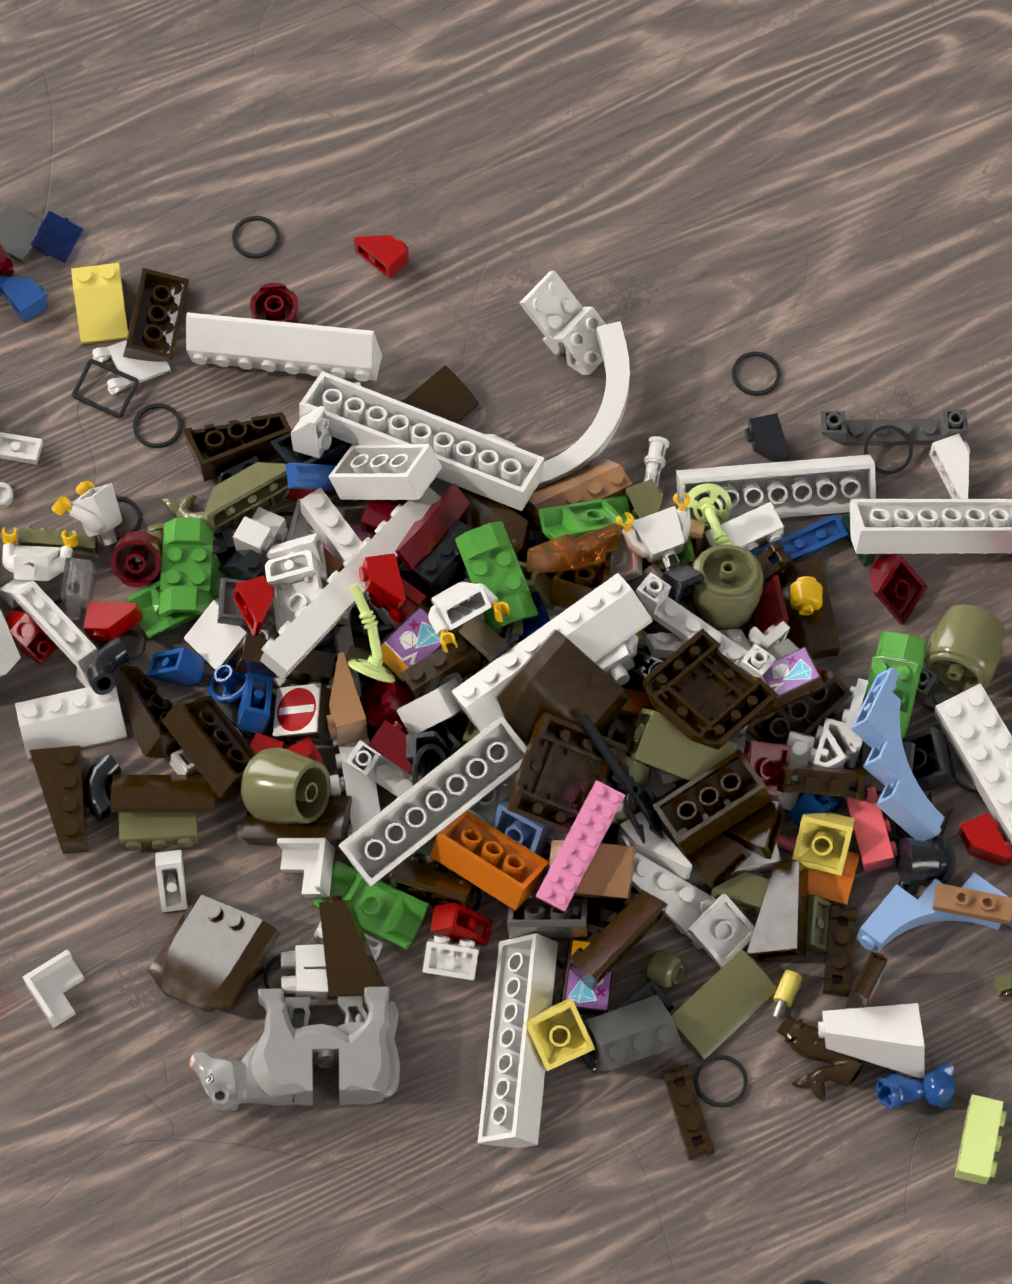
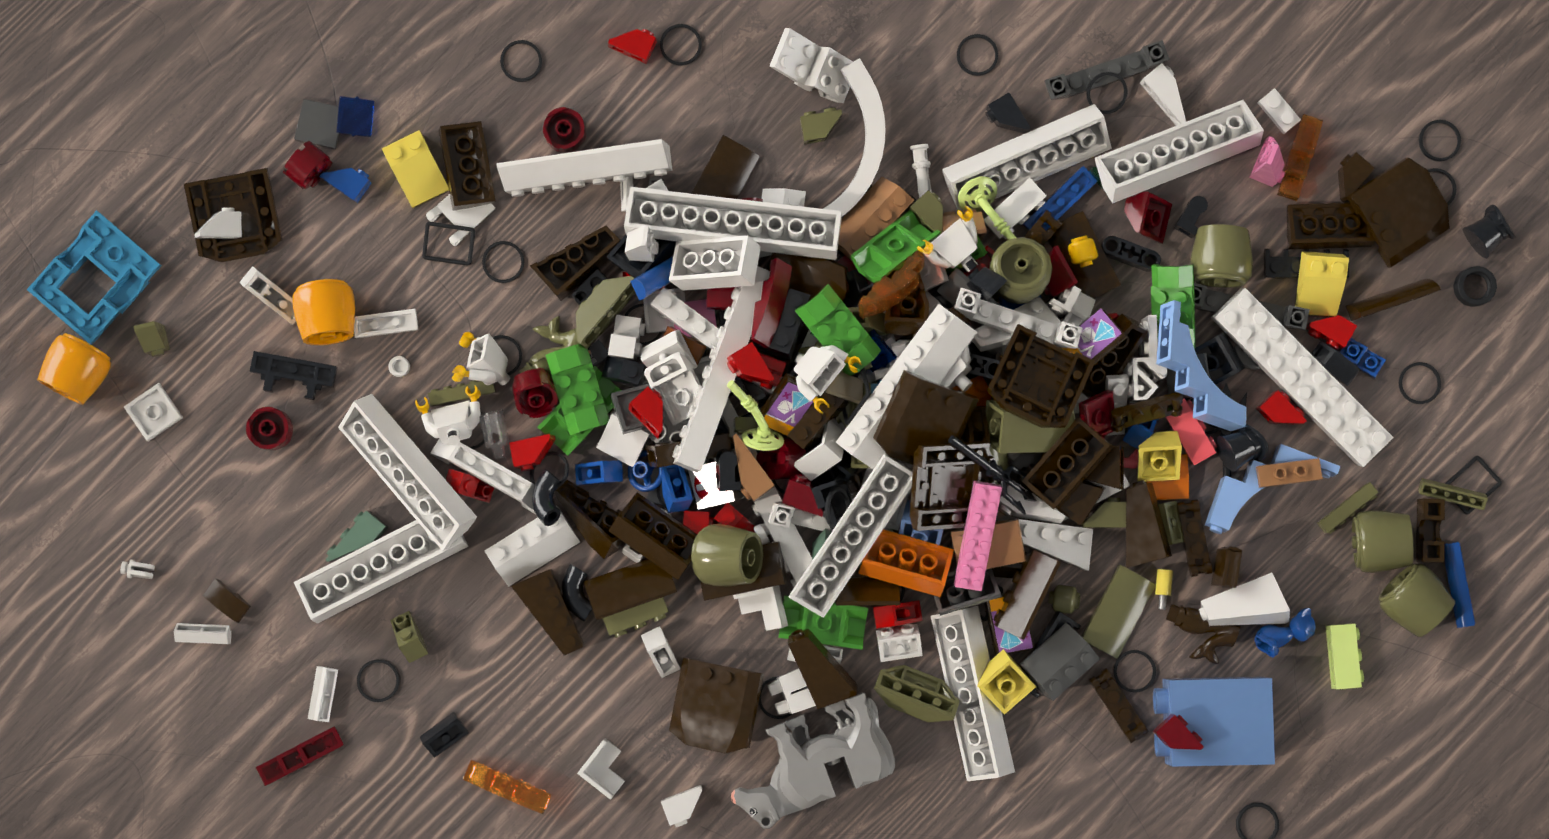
camera: 25 degrees left, 20 degrees up
white plate [687,894,755,968] -> none
none -> black piece [660,24,702,66]
none -> white slope [661,785,703,827]
none -> black leg [716,449,741,491]
none -> olive slope [800,108,842,145]
none -> olive wedge [874,665,960,722]
none -> black beam [1100,236,1161,272]
none -> medium blue brick [1153,677,1275,767]
none -> dark red slope [1153,714,1204,750]
none -> black leg [1174,196,1208,238]

